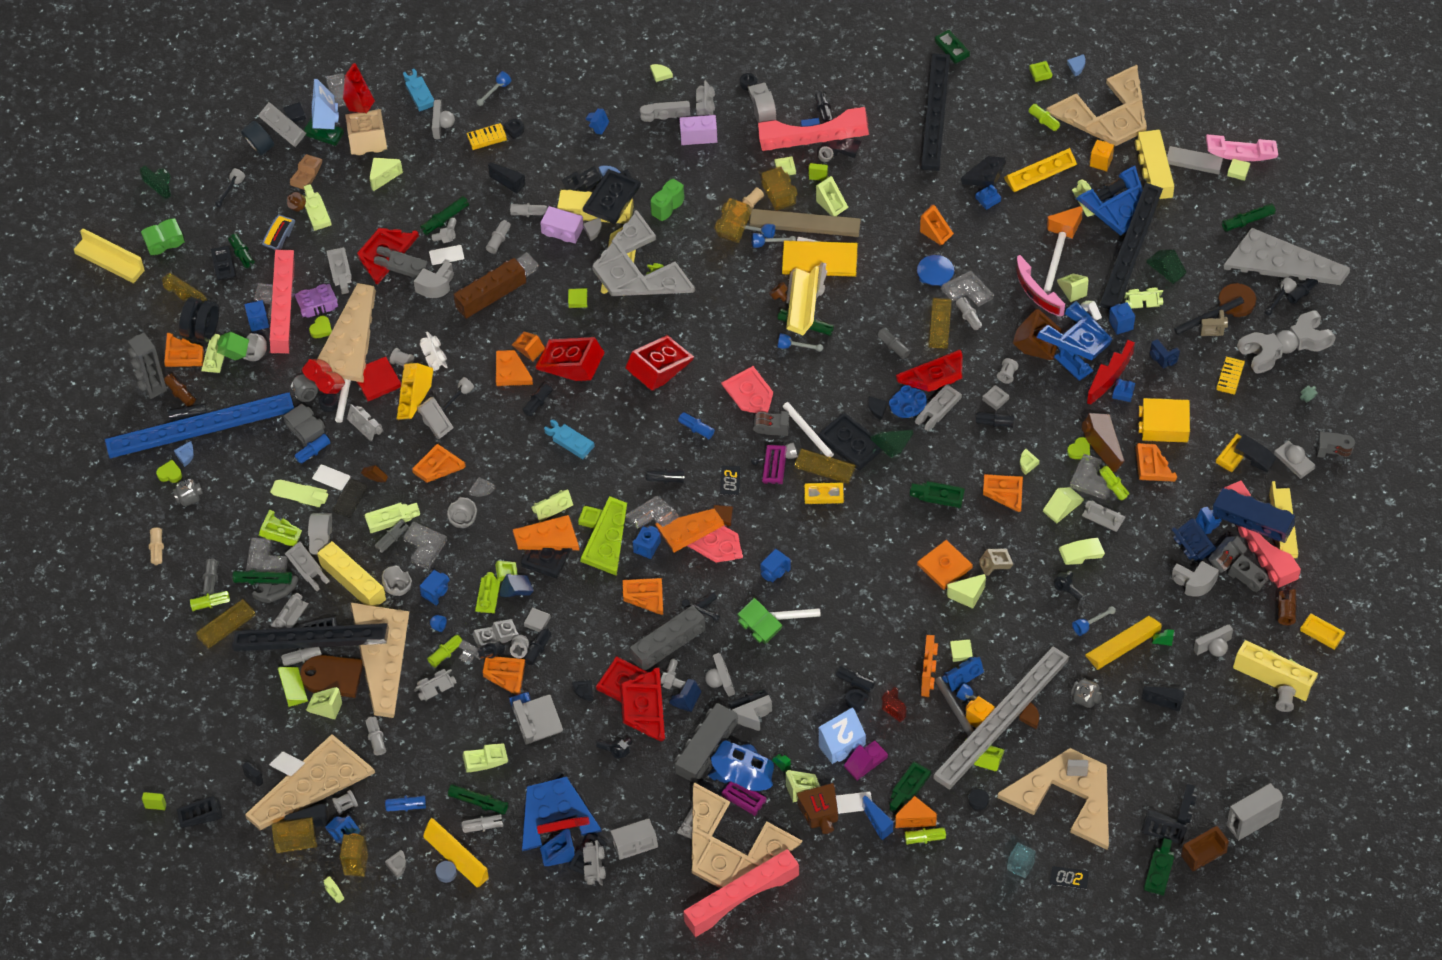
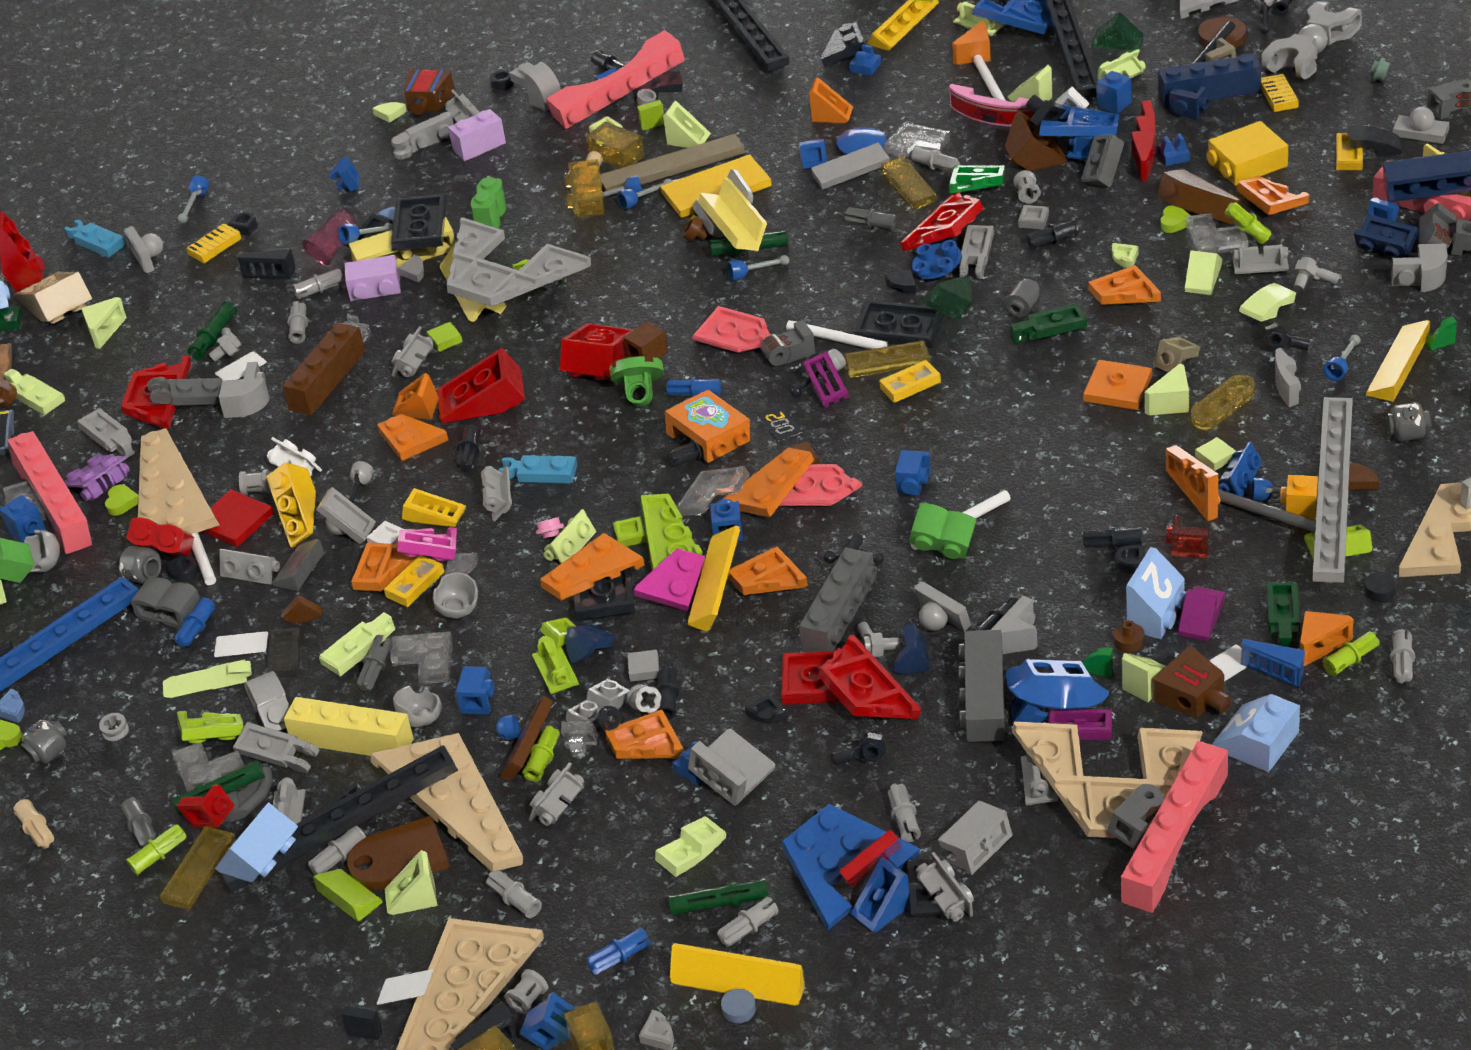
camera: 25 degrees left, 15 degrees down
none -> light grey bush [99,713,129,741]
none -> red bracket [177,785,234,828]
none -> light blue slope [215,802,298,883]
none -> dark grey slope [272,539,324,591]
none -> clear pink plant [302,209,357,266]
none -> blue hinge [338,223,393,244]
none -> white tile [366,521,402,544]
none -> yellow piece [384,555,444,607]
none -> light grey hinge [391,326,433,377]
none -> dark pink wing [397,527,457,561]
none -> yellow slope [402,488,466,527]
none -> reddish brown torso [404,70,455,115]
none -> light grey hinge [481,466,512,522]
none -> reddish brown tile [499,696,553,782]
none -> bright pink plate [536,517,564,538]
none -> bright green tile [610,356,664,407]
none -> reddish brown brick [623,321,668,362]
none -> dark pink wing [634,548,705,611]
none -> orange panel [665,390,750,463]
none -> yellow slope [688,526,740,632]
none -> blue tile [799,139,827,169]
none -> light grey tile [811,142,890,190]
none -> light grey axle [888,783,921,842]
none -> green wing [949,165,1005,193]
none -> dark grey brick [1005,279,1040,317]
none -> black tile [1026,95,1067,127]
none -> dark grey slope [1081,134,1124,187]
none -> dark grey leg [1107,784,1163,849]
none -> reddish brown tile [1113,620,1144,653]
none -> dark blue brick [1158,54,1261,108]
none -> clear yellow plate [1191,374,1255,430]
none -> light blue slope [1212,694,1300,772]
none -> light grey slope [1275,348,1301,407]
none -> light grey piece [1293,257,1340,291]
none -> light grey axle [1390,629,1415,684]

